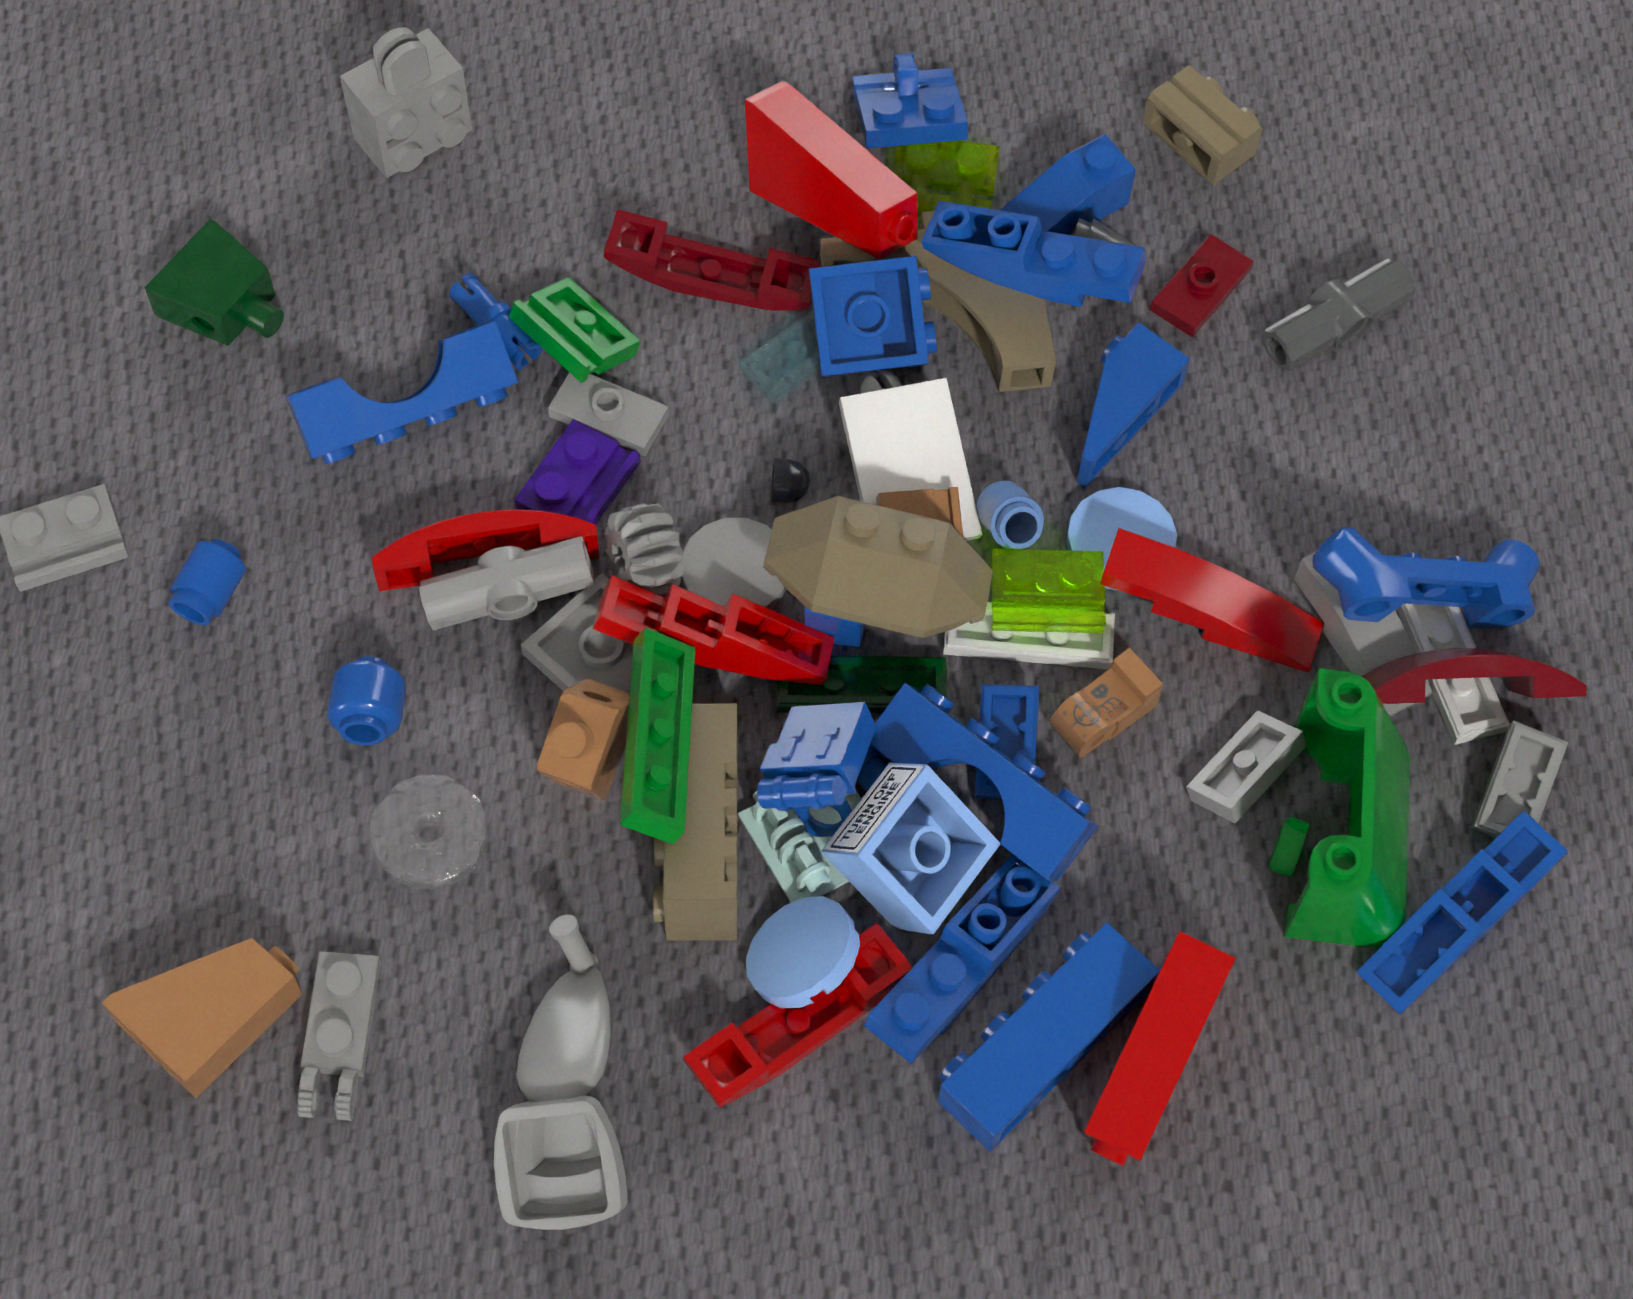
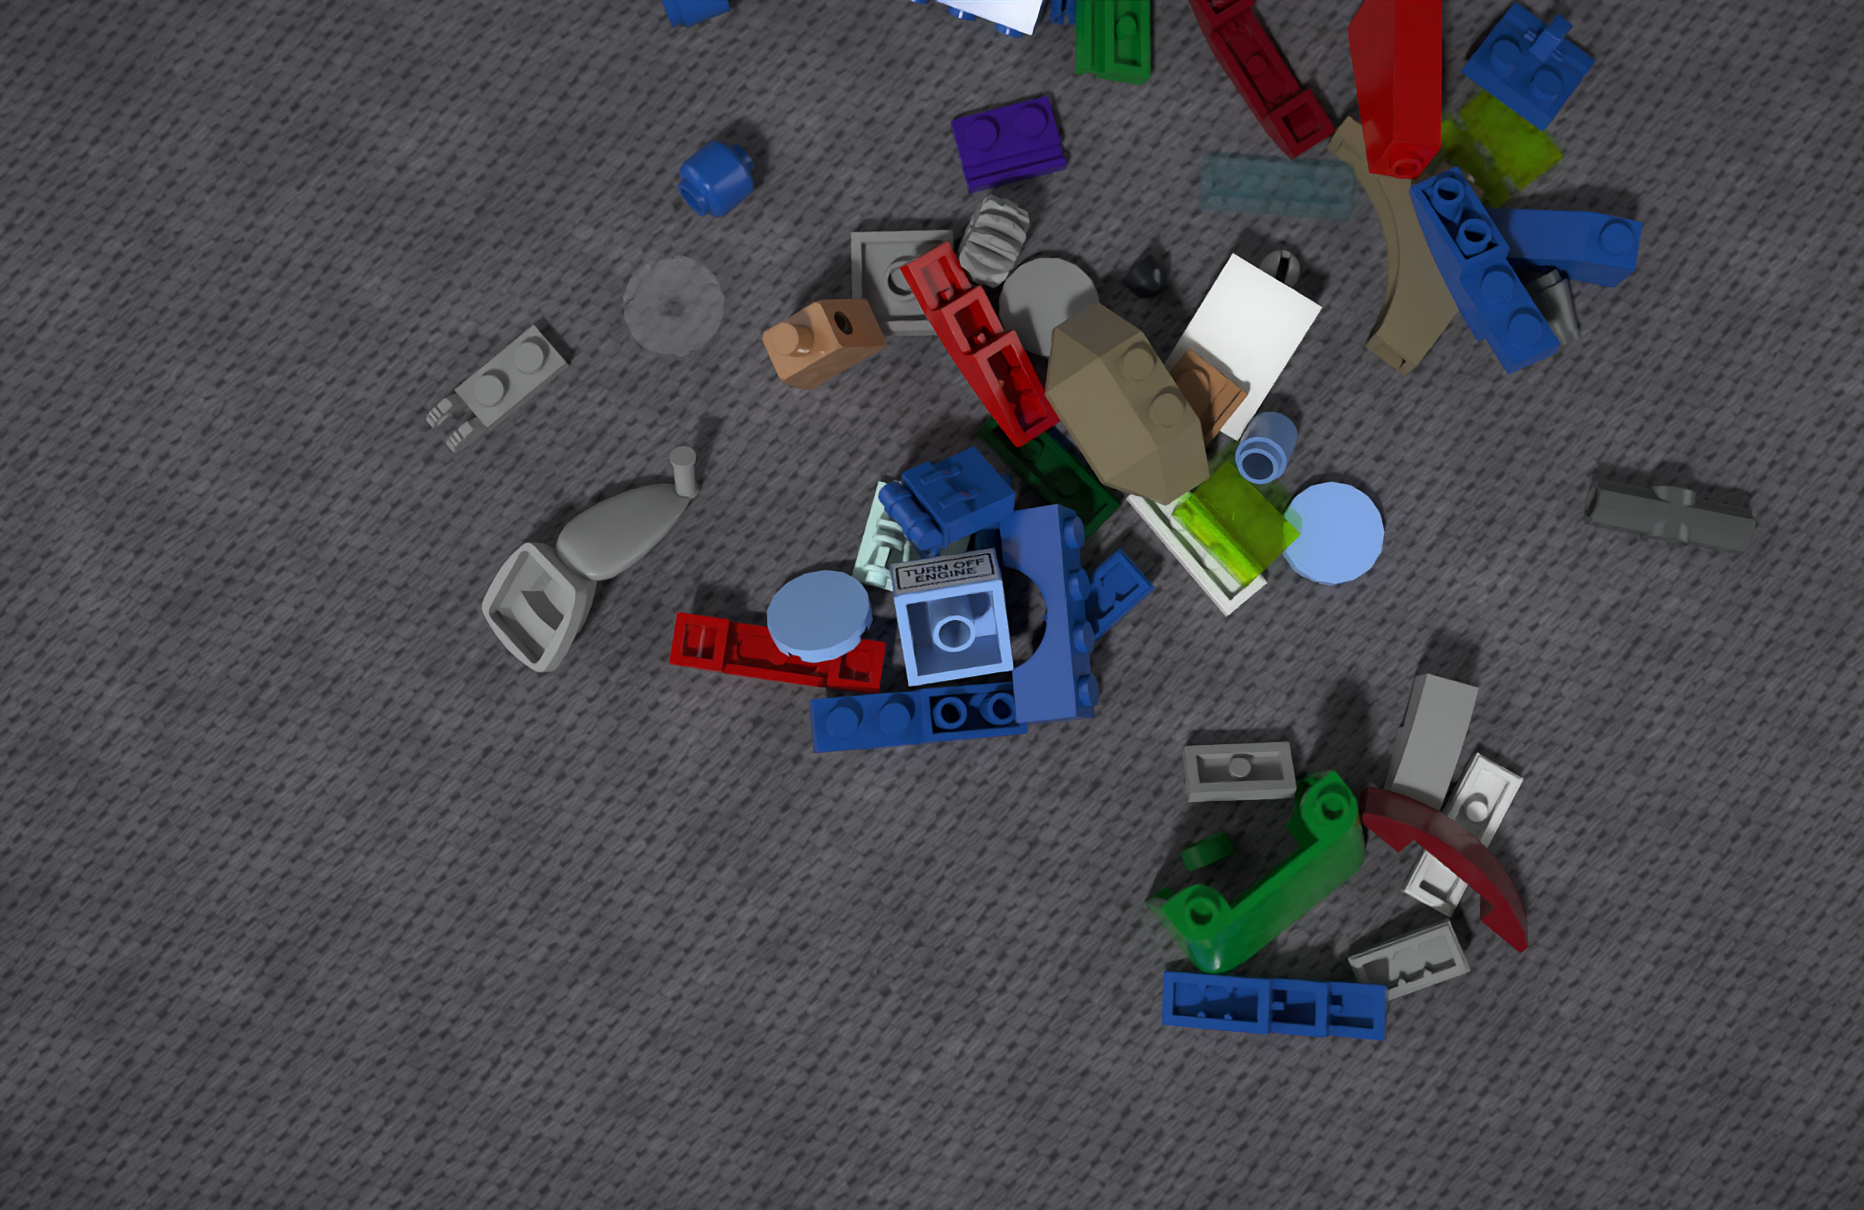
camera: 45 degrees right, 20 degrees up
medium nougat slope [102,938,302,1098] -> none
red slope [372,510,600,591] -> none
light grey piece [419,536,595,630] -> none
light grey plate [548,373,669,457] -> none
green plate [620,627,695,844] -> none
dark tan wedge [653,703,737,941] -> none
blue plate [809,256,937,377] -> none
blue brick [937,922,1160,1152] -> none
medium nougat leg [1049,647,1163,758] -> none
blue slope [1077,323,1190,488] -> none
red slope [1084,931,1236,1167] -> none
red slope [1100,528,1324,673] -> none
dark tan brick [1142,65,1263,185] -> none
dark red plate [1150,234,1254,338] -> none
blue plate [1312,527,1540,629] -> none

